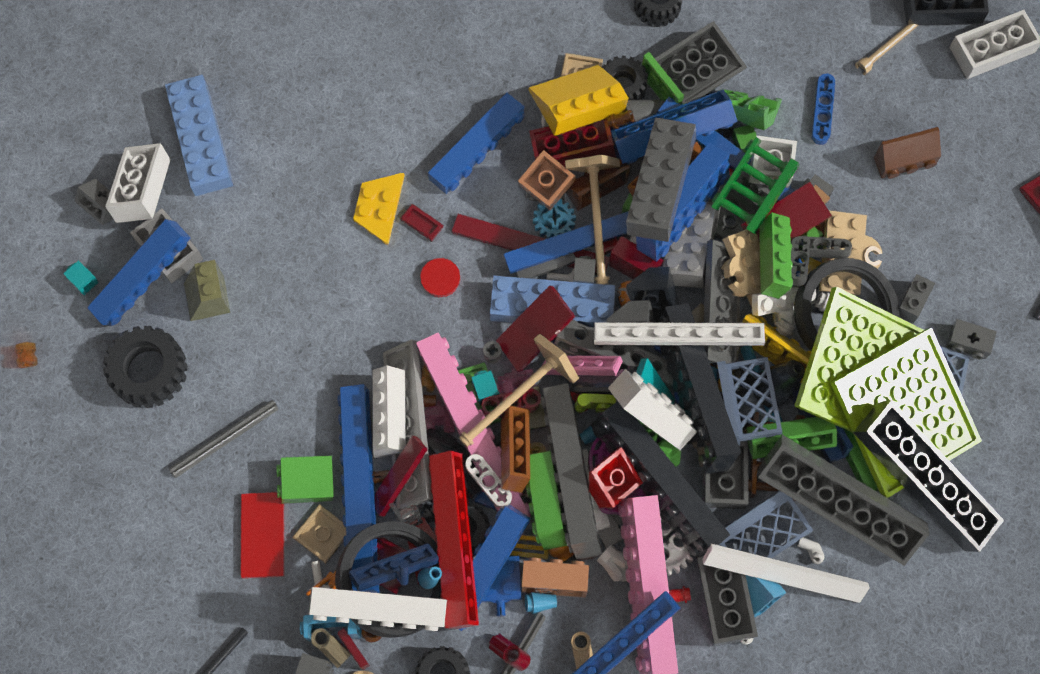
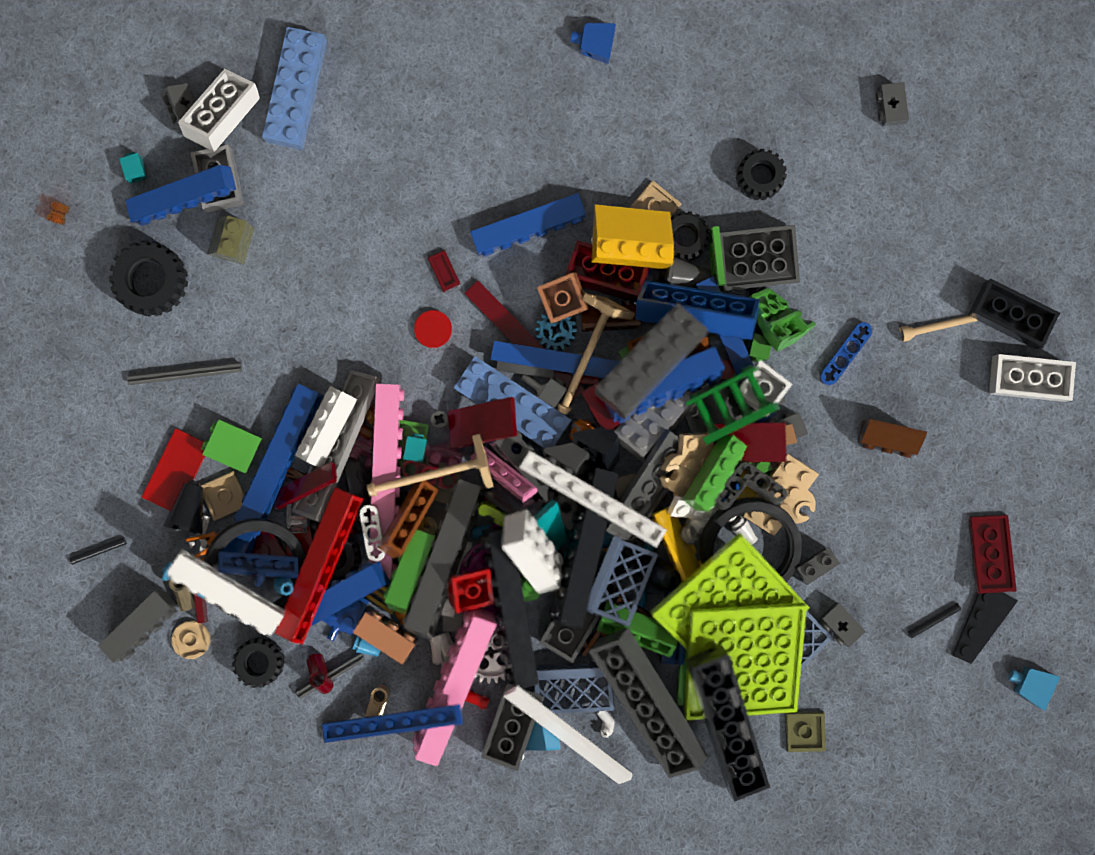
camera: 25 degrees right, 15 degrees up
yellow wing [353,173,405,245] -> none
reddish brown pin [607,110,634,129] -> none
none -> black cone [163,480,203,535]
none -> olive tile [785,712,826,752]

